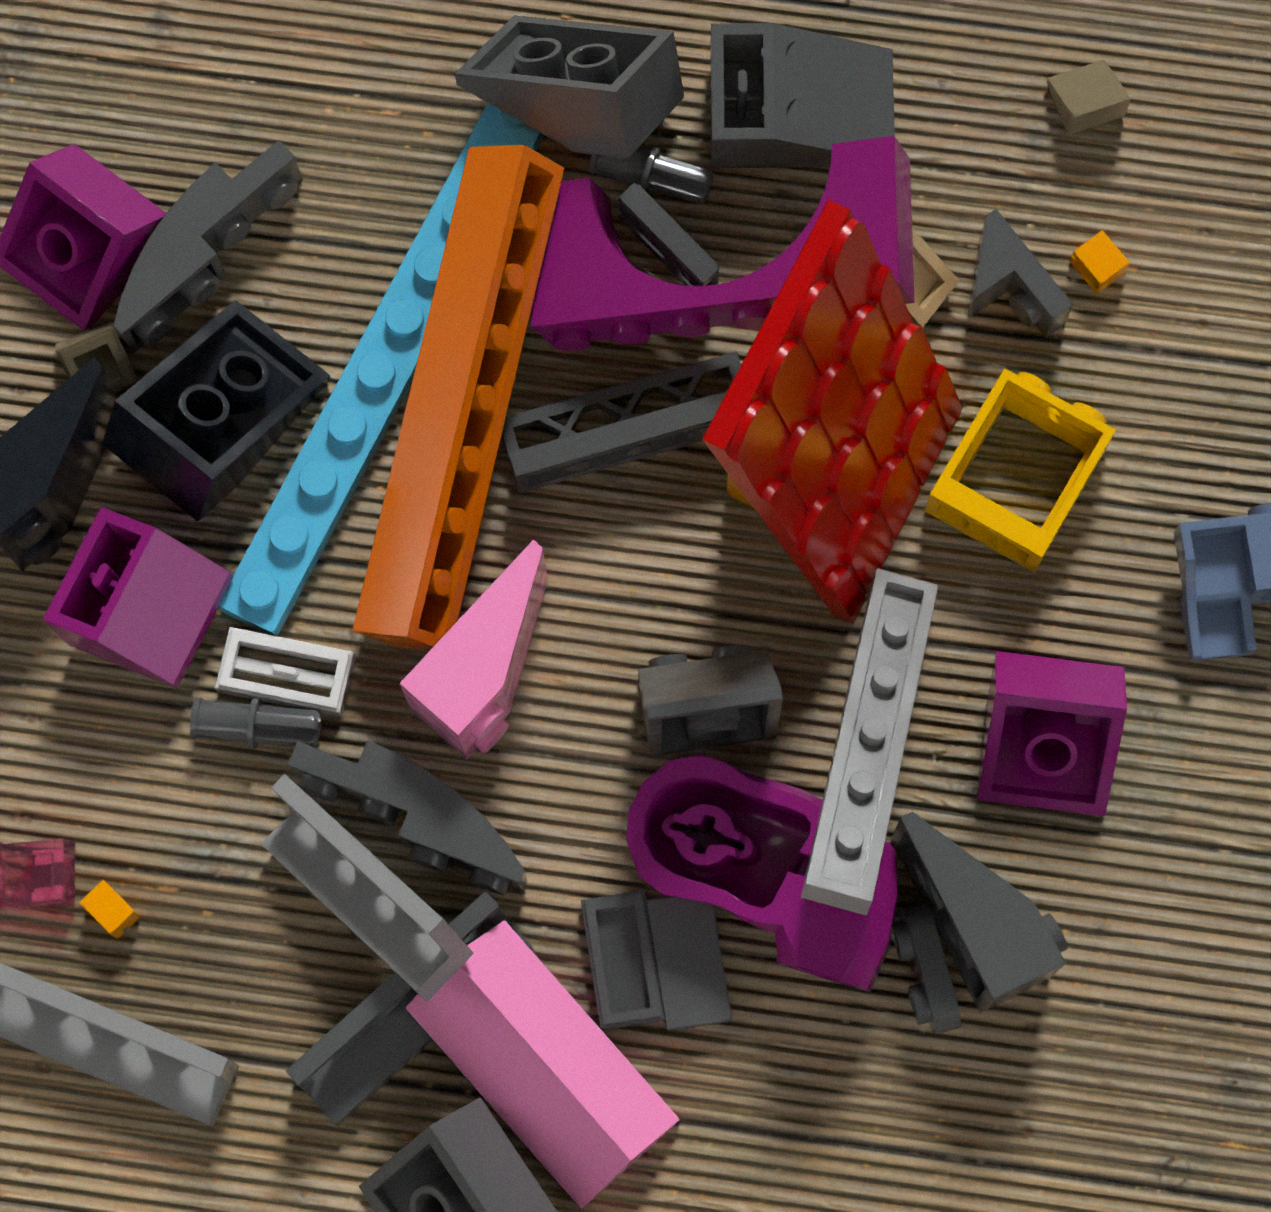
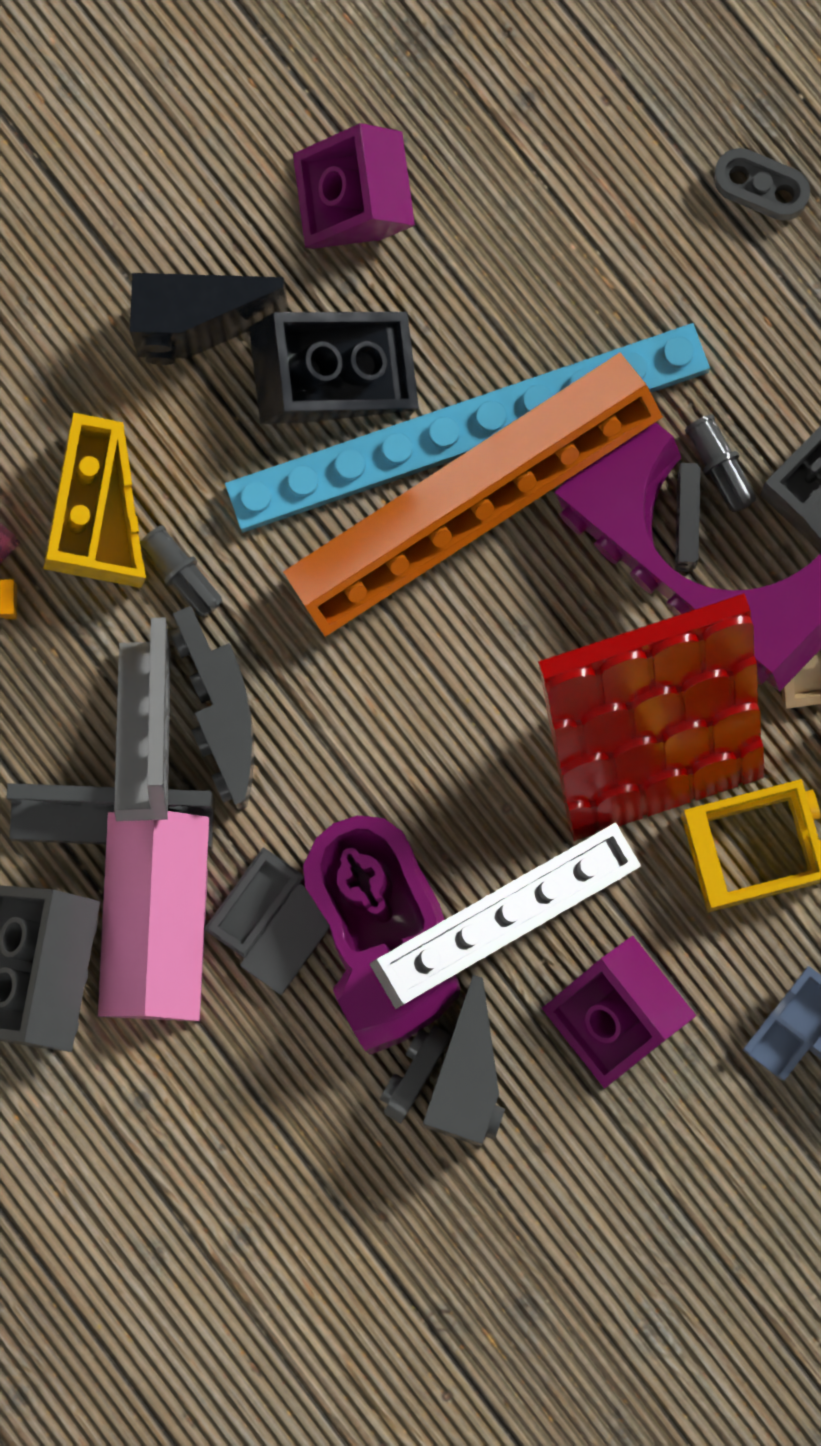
camera: 45 degrees right, 5 degrees up
magenta slope [42,507,234,689] -> none
dark tan slope [55,320,139,392] -> none
dark grey slope [113,140,302,354] -> none
white tile [215,627,356,717] -> none
bright pink slope [400,540,548,760] -> none
dark grey slope [454,15,684,160] -> none
dark grey fence [502,351,741,493] -> none
dark grey slope [638,644,783,757] -> none
none -> yellow wedge [43,413,146,588]

